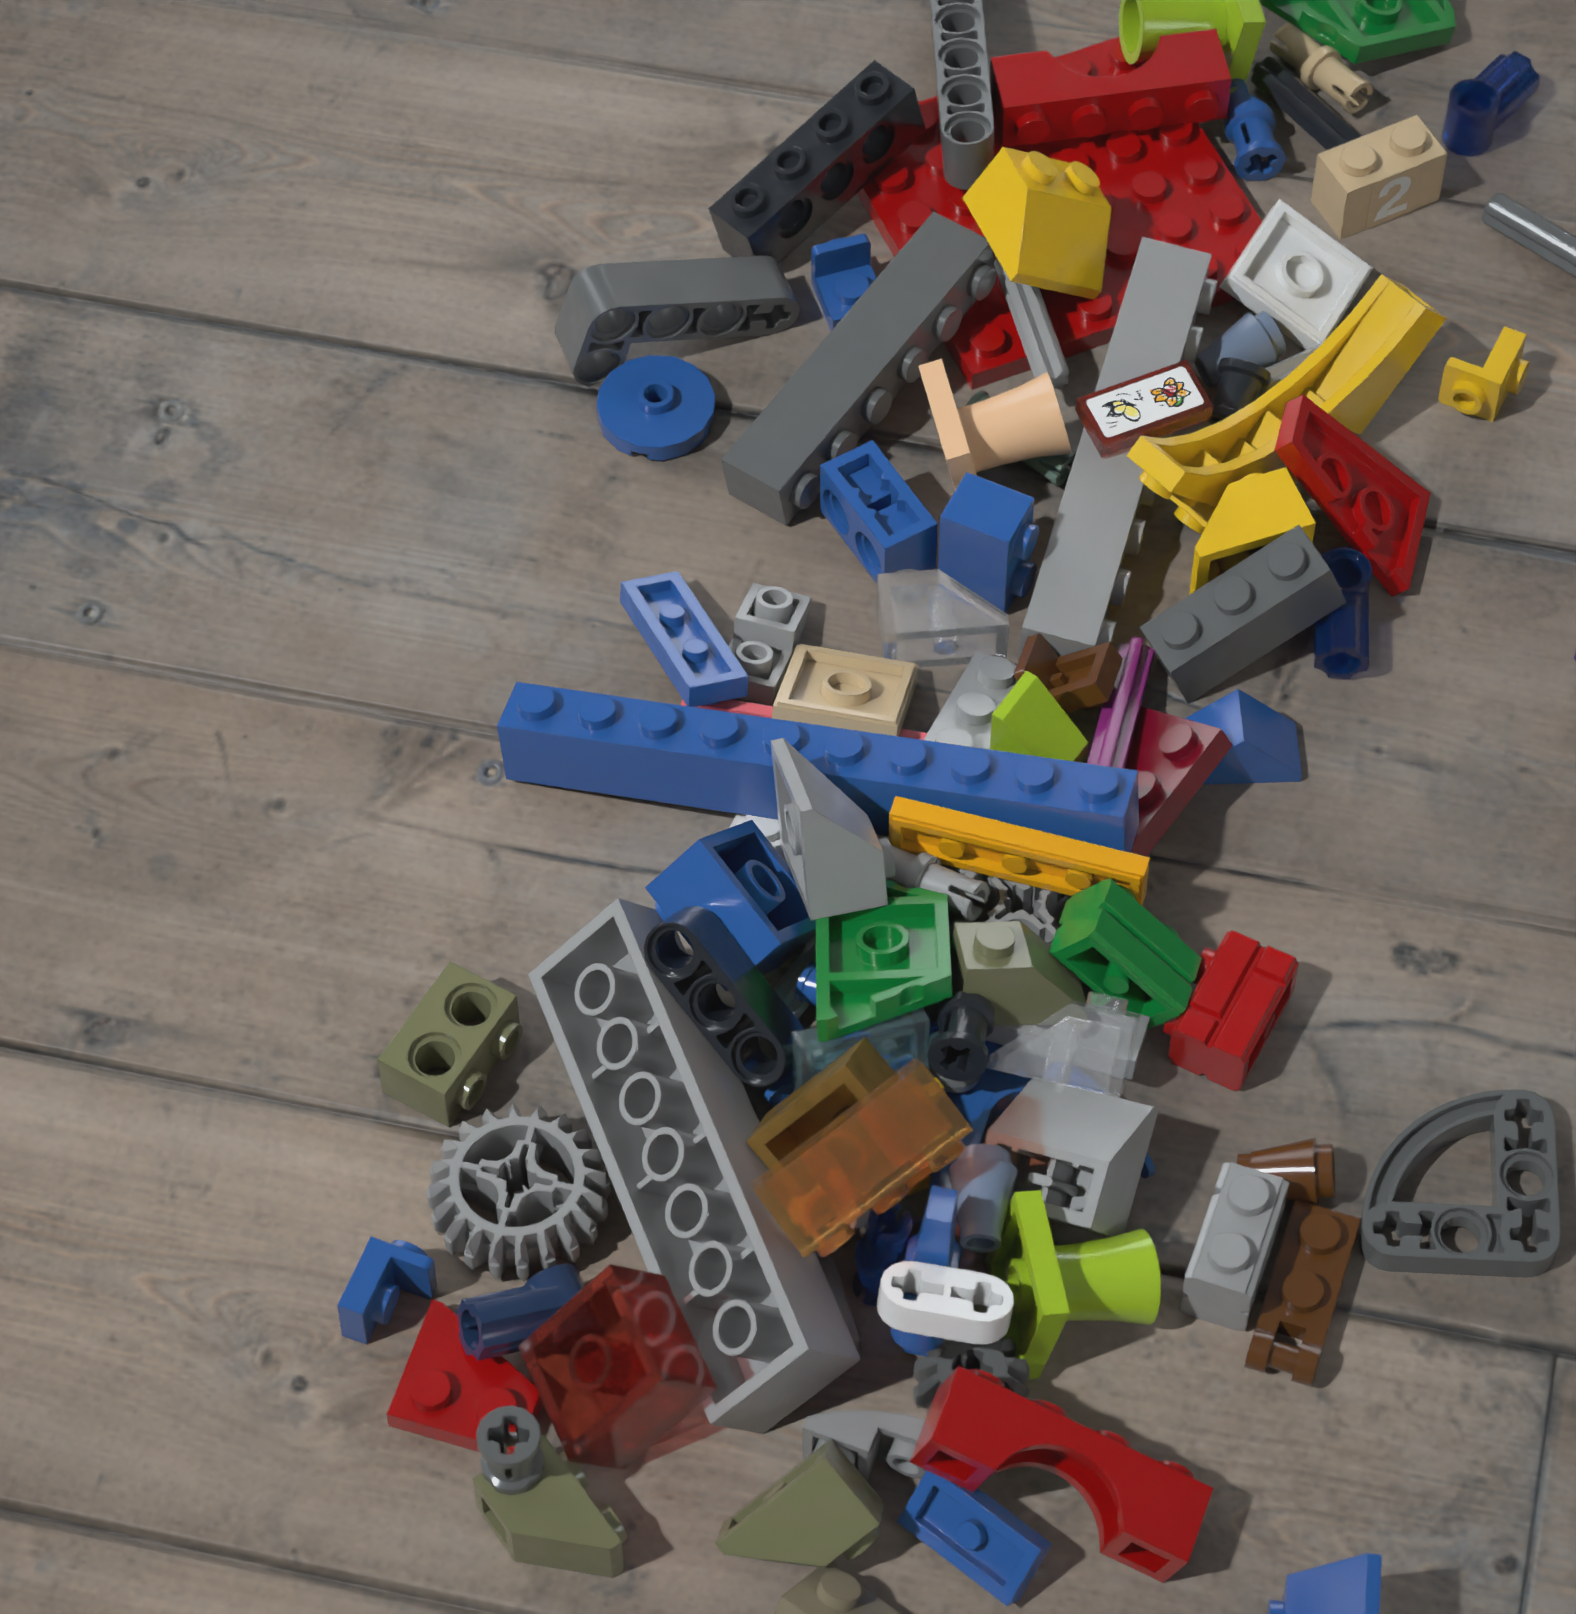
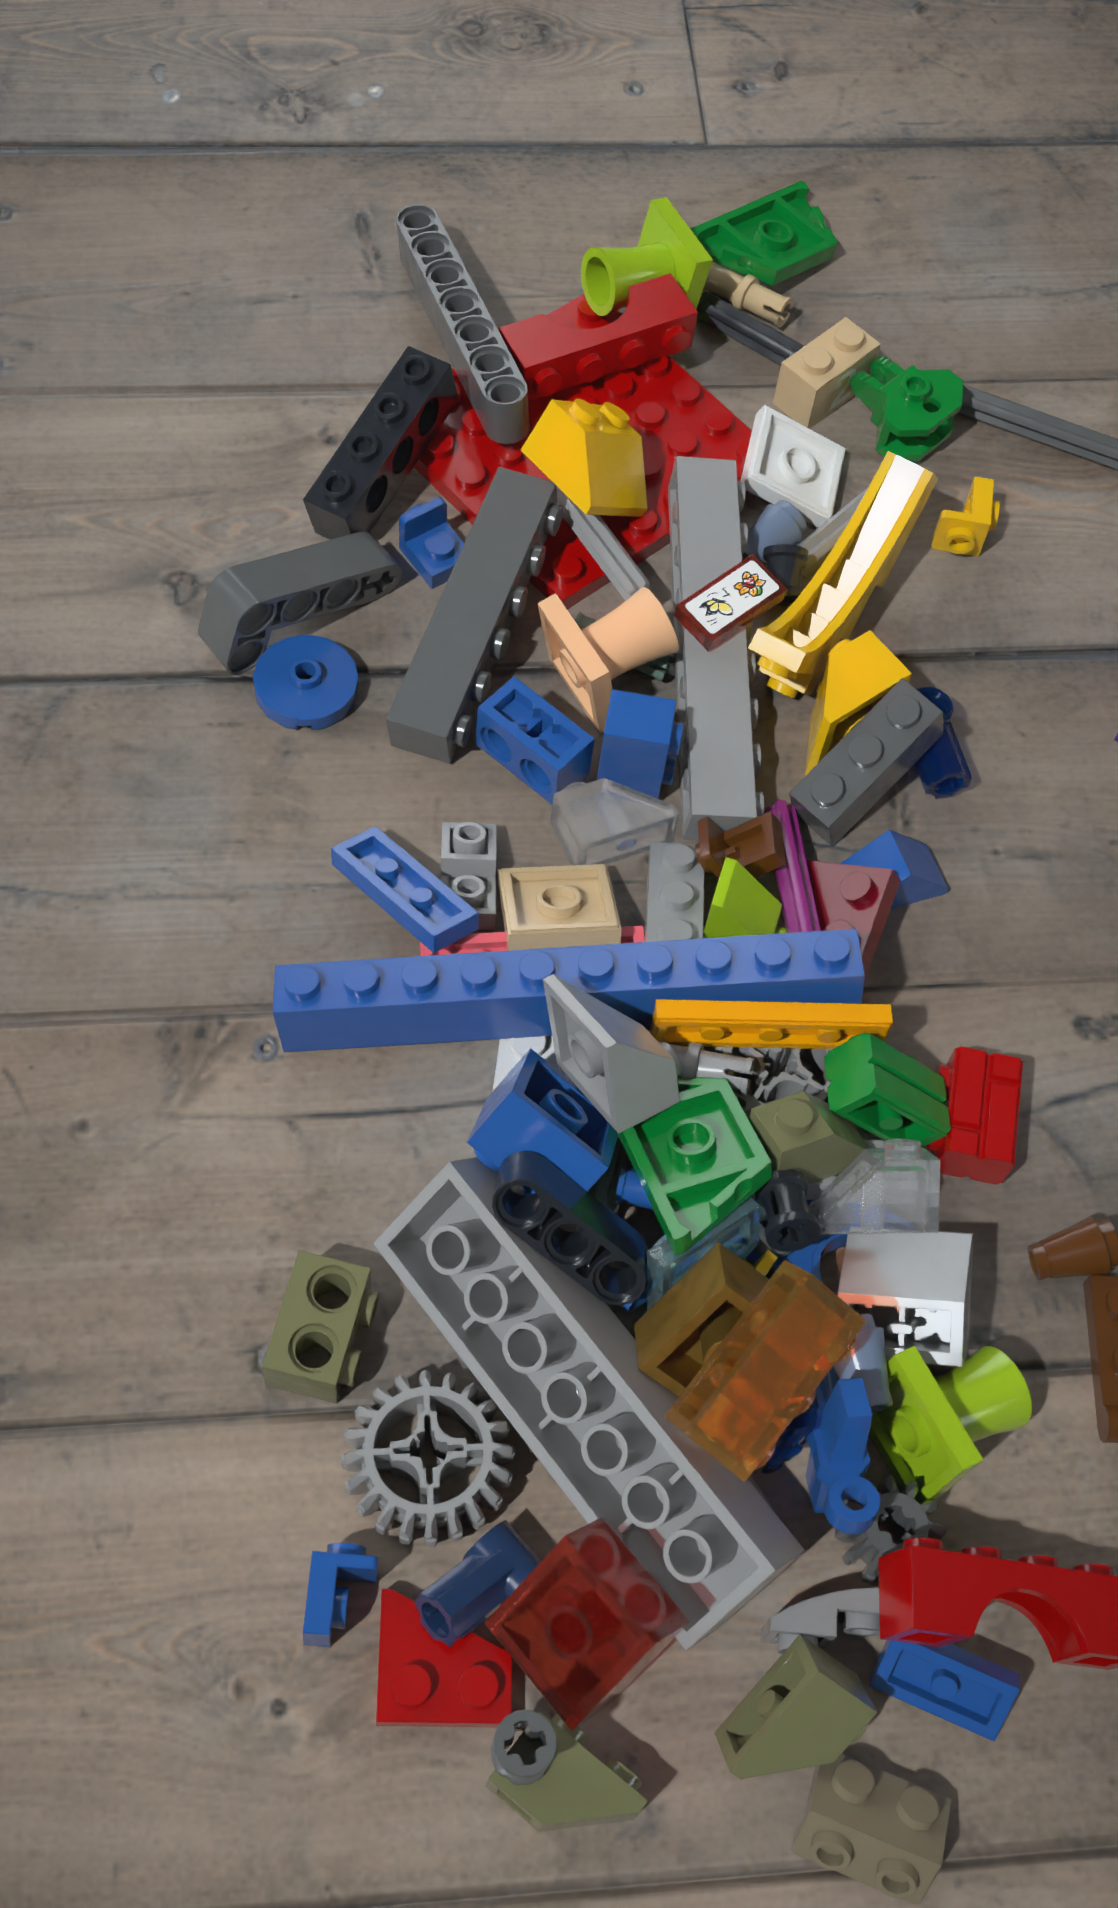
camera: 25 degrees left, 5 degrees up
white beam [877,1261,1014,1344] -> none
light grey brick [1180,1162,1289,1331] -> none
blue piece [1223,78,1286,181] -> none
red wing [1274,394,1431,597] -> none
clear blue piece [1441,50,1540,156] -> none
none -> green hinge [850,356,963,461]

